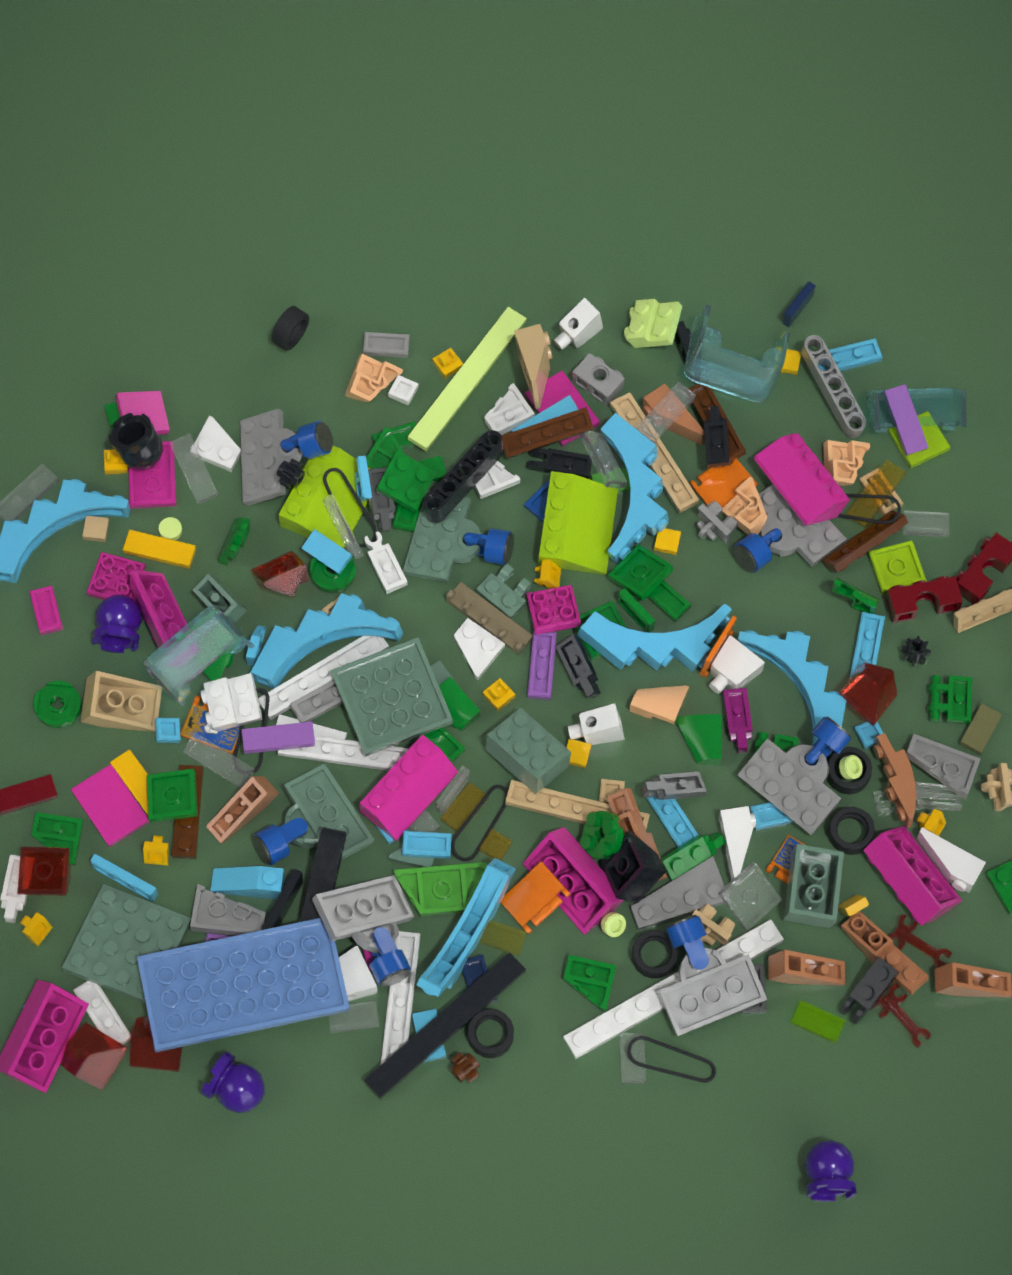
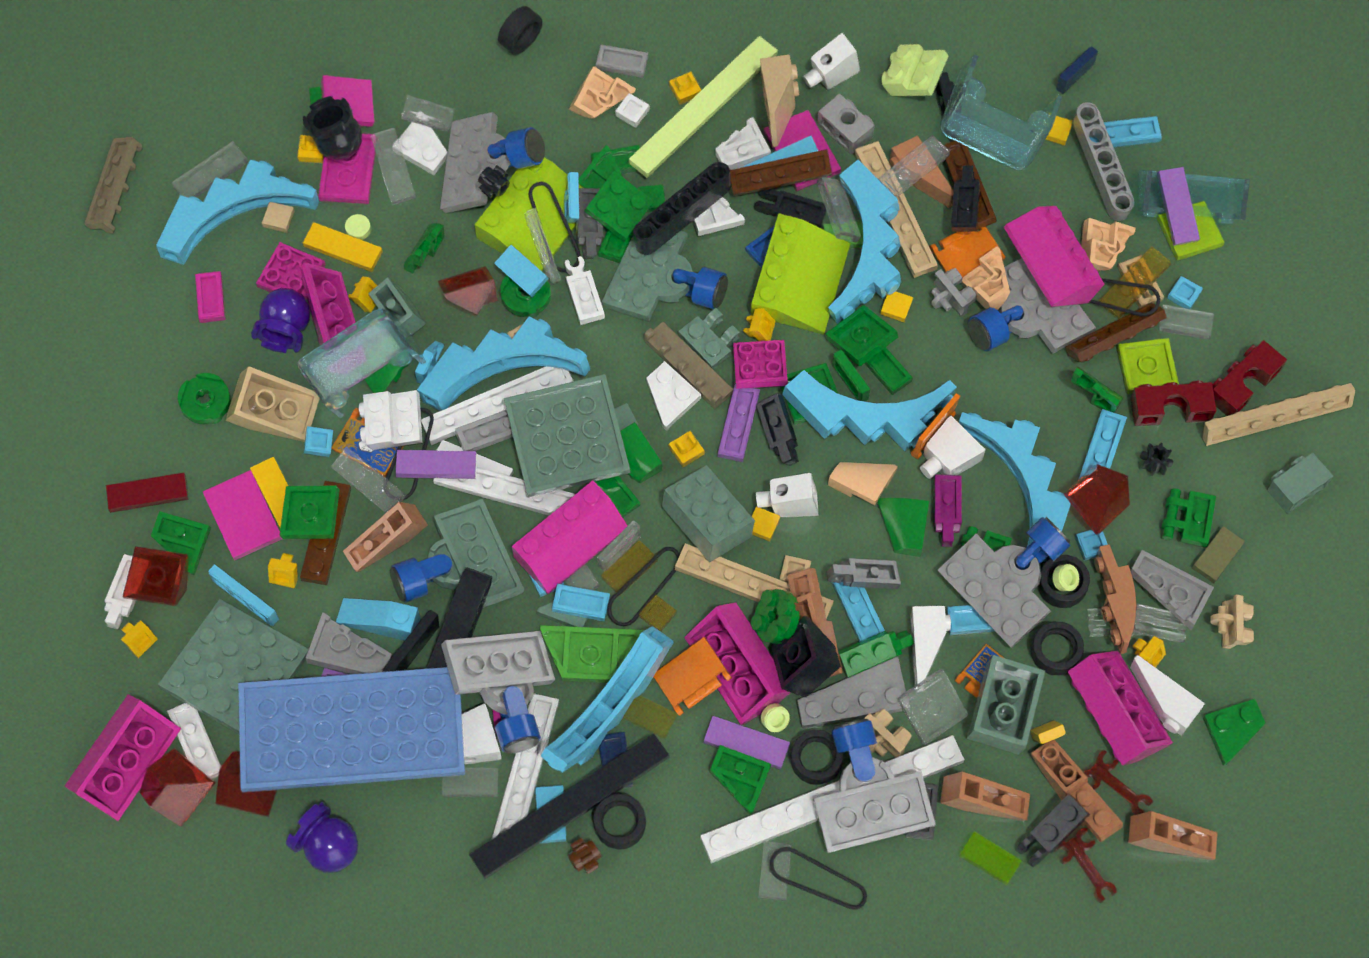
camera: 10 degrees right, 0 degrees up
none -> yellow tile [348,276,377,313]
none -> clear tile [401,95,455,133]
none -> medium lavender tile [704,716,790,770]
none -> medium azure tile [1167,276,1203,311]

